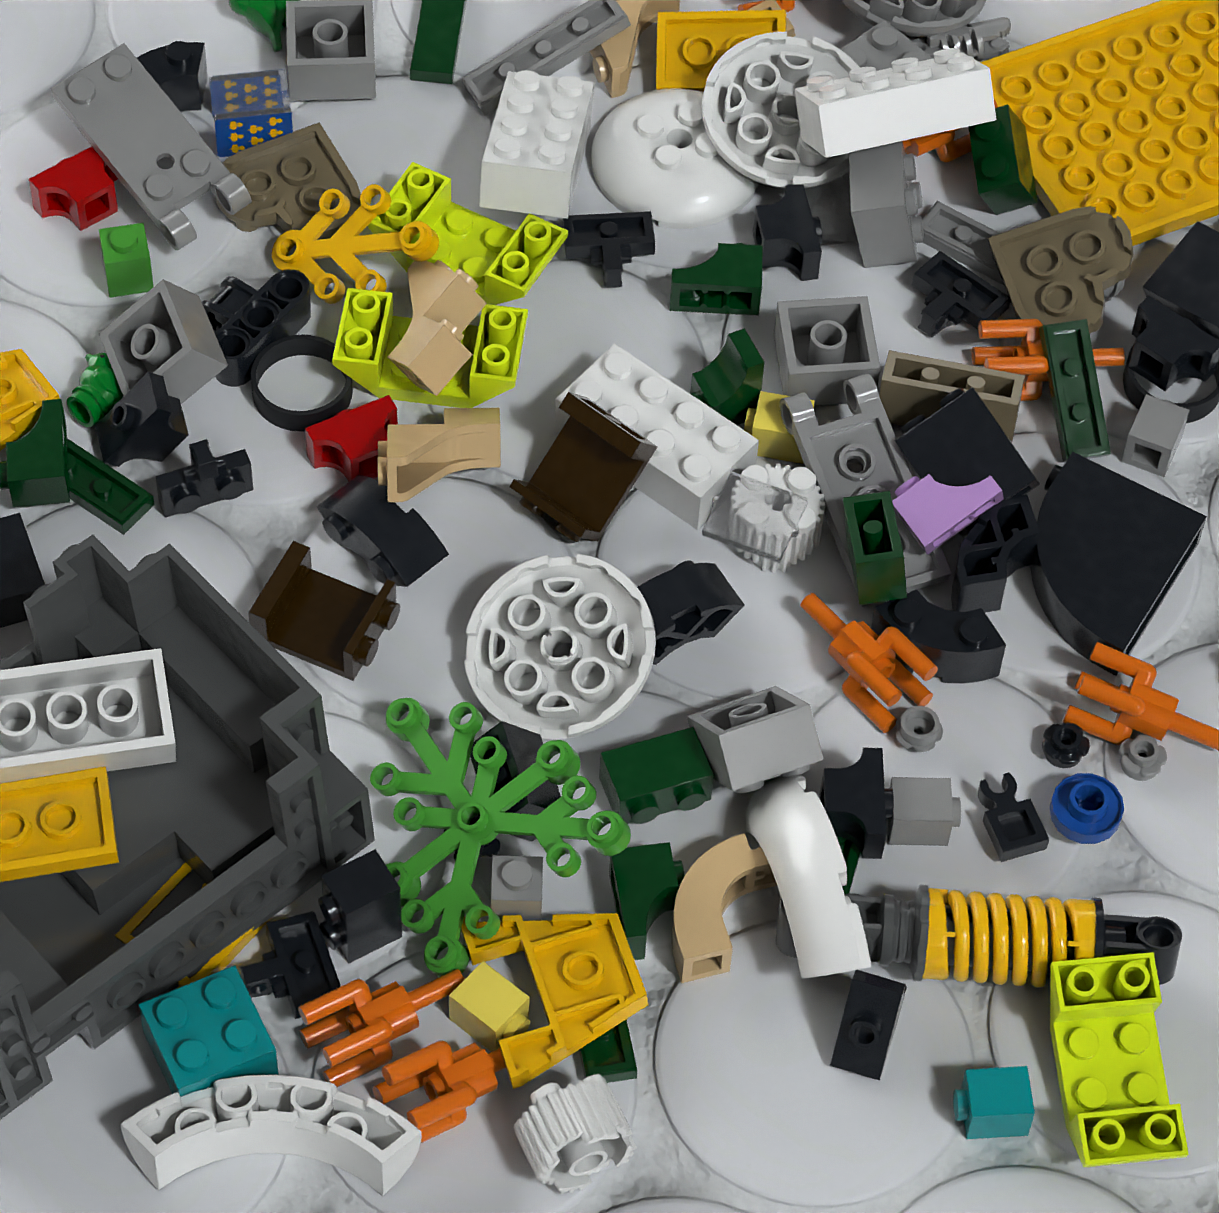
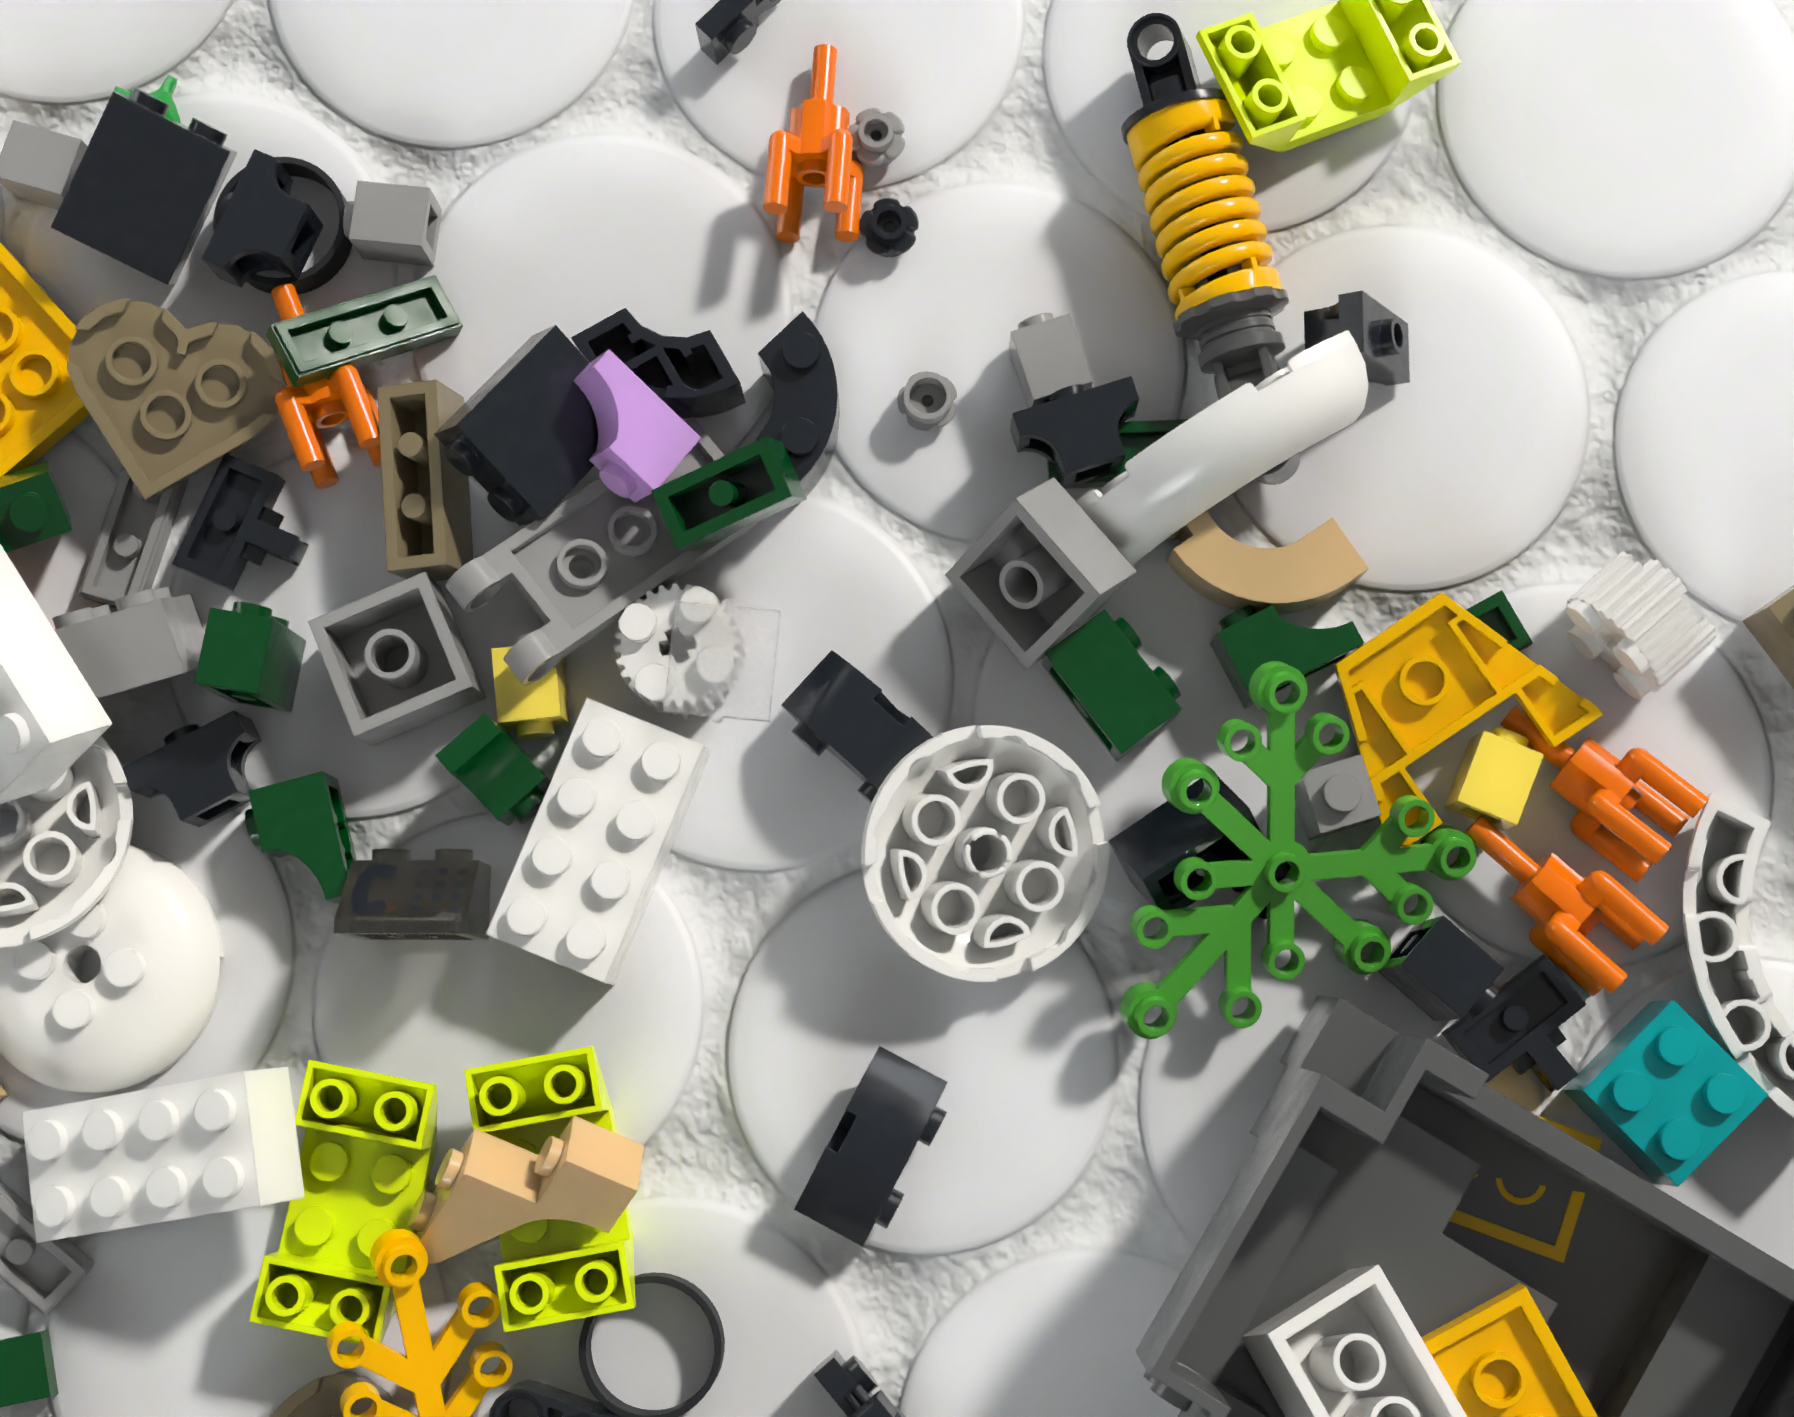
camera: 100 degrees left, 25 degrees up
dark brown panel [248,541,400,681] -> none
red brick [305,395,398,482] -> none
tan arch [378,408,501,502] -> none
dark brown panel [509,392,658,542] -> none
black hinge [562,211,655,288] -> none
orange plant [800,593,938,733] -> none
teal brick [953,1066,1035,1139] -> none
black plate [977,773,1049,862] -> none
black brick [1030,452,1207,676] -> none
blue plate [1049,773,1124,844] -> none
none -> dark green brick [194,602,306,712]
none -> clear smoke slope [334,848,491,940]

